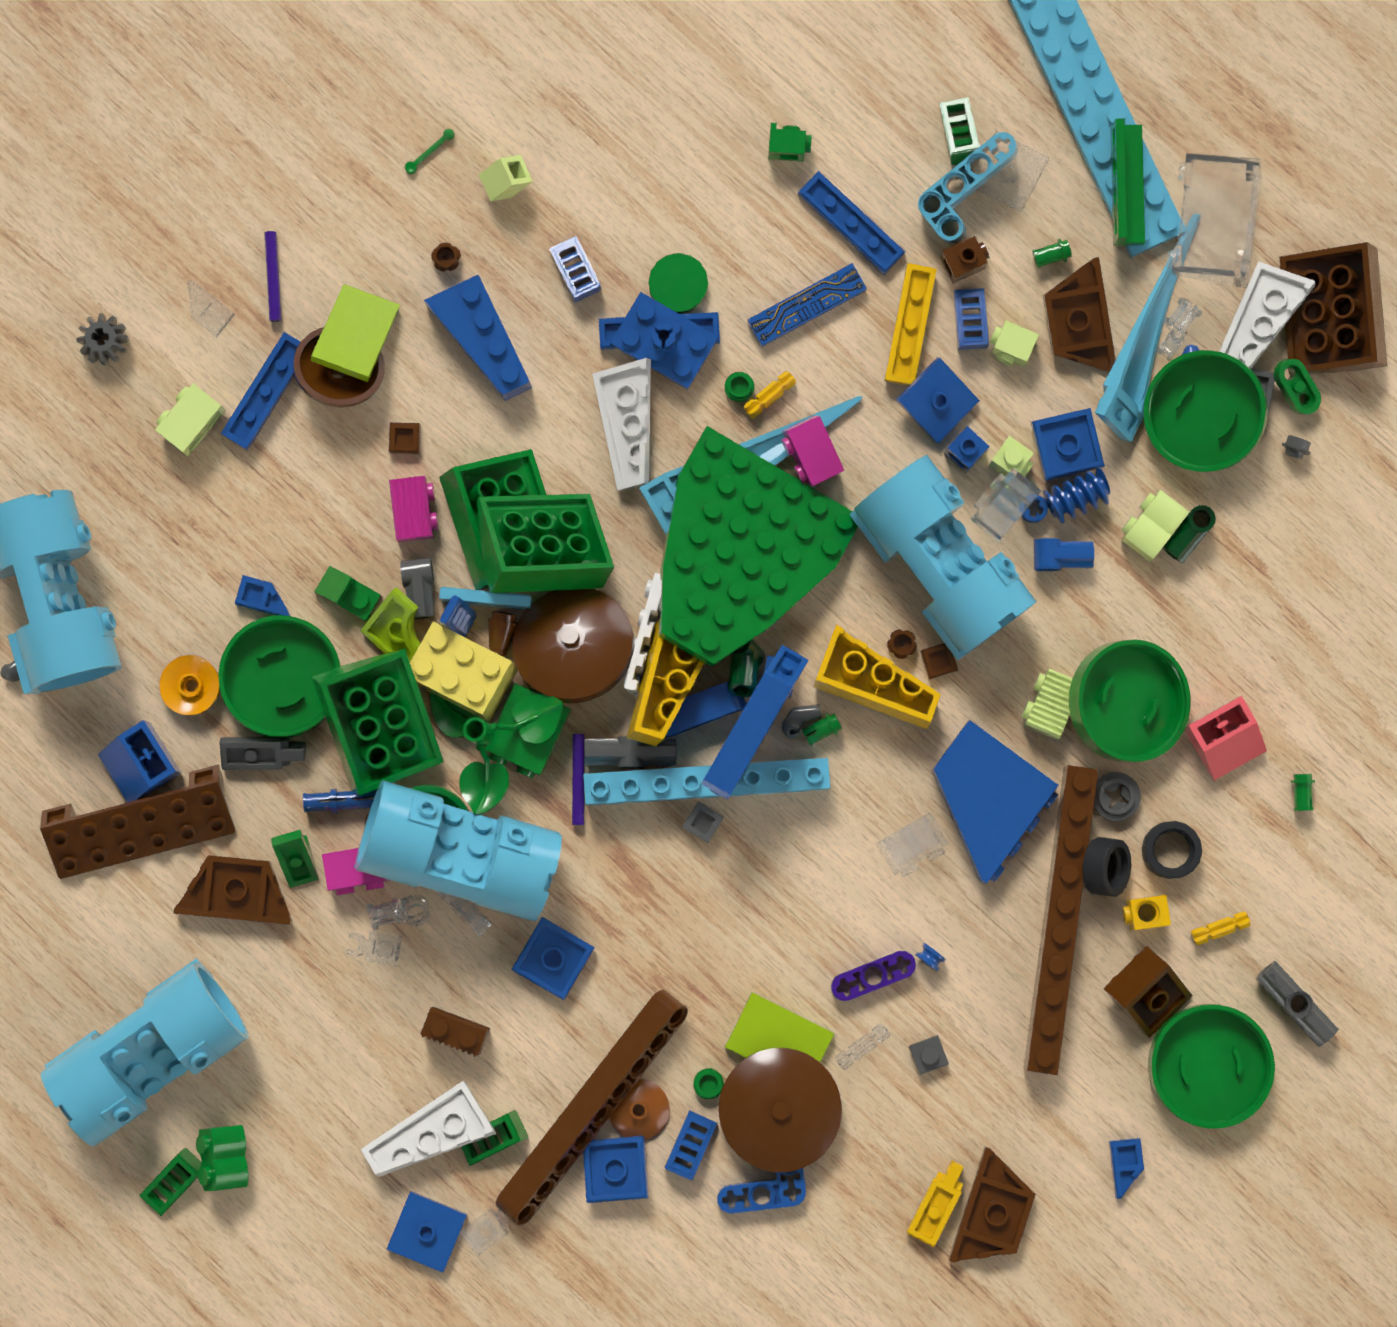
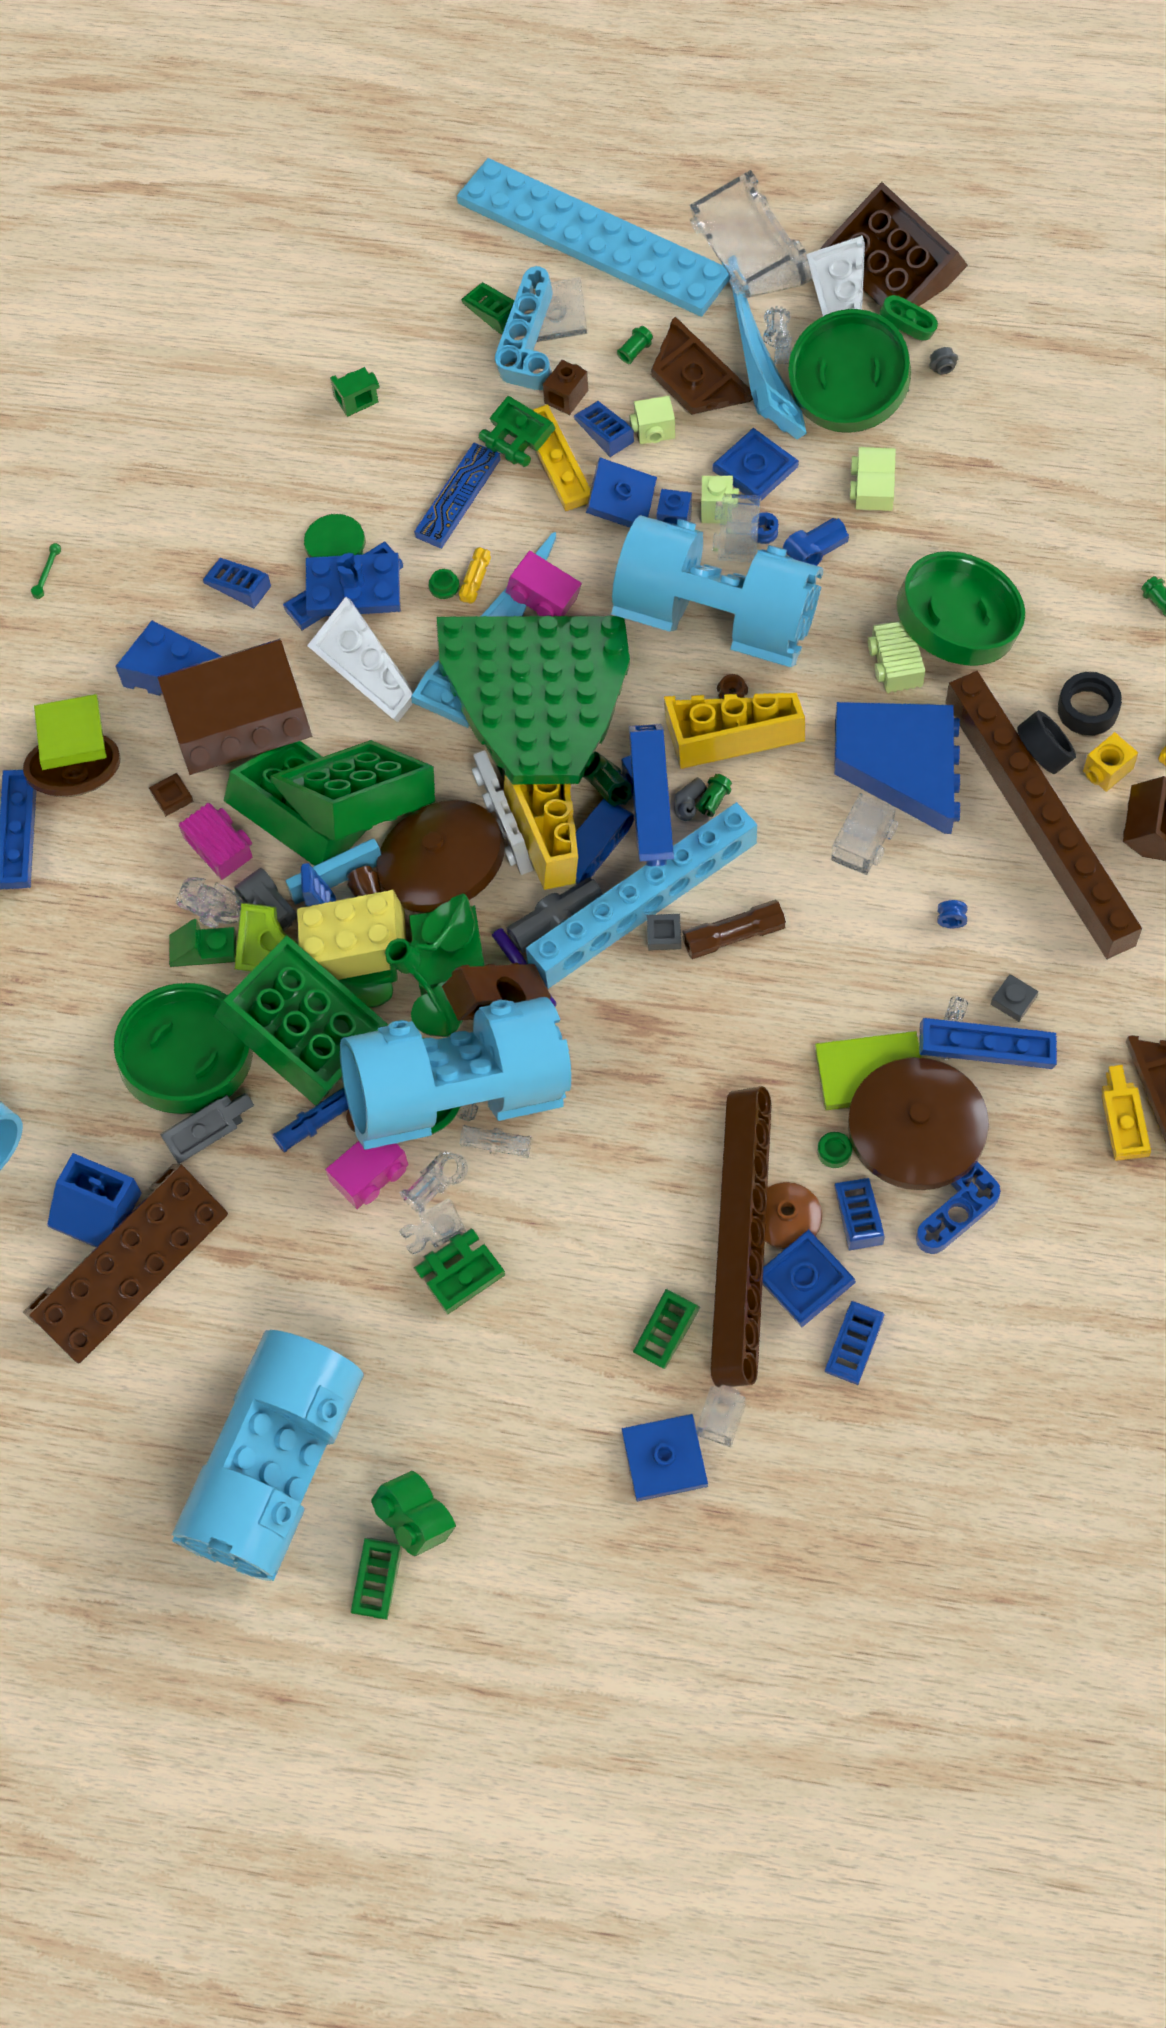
camera: 30 degrees left, 20 degrees down
light orange dish [159,655,220,716] -> none
reddish brown wing [173,855,292,925] -> none
blue tile [234,575,291,616] -> none
green slope [271,829,319,888] -> none
white wing [361,1081,497,1177] -> none
reddish brown brick [421,1007,490,1057] -> none
reddish brown plate [431,243,461,272] -> none
yellowish green brick [479,155,533,201] -> none
blue plate [511,917,595,1000] -> none
blue tile [798,171,905,275] -> none
dark purple beam [831,951,916,1001] -> none
reddish brown tile [920,643,958,680] -> none
blue piece [1043,467,1110,524] -> none
dark grey gear [1094,772,1141,821] -> none
green fence [1111,118,1145,246] -> none
dark green piece [1162,505,1216,564] -> none
coral slope [1184,696,1267,781] -> none
none -> reddish brown slope [157,638,313,775]
none -> clear plate [176,877,243,928]
none -> green plate [414,1228,505,1315]
none -> reddish brown arch [442,963,551,1021]
none -> green plate [478,396,556,467]
none -> reddish brown axle [682,899,786,959]
none -> blue slope [825,1301,885,1385]
none -> blue plate [919,1018,1057,1069]

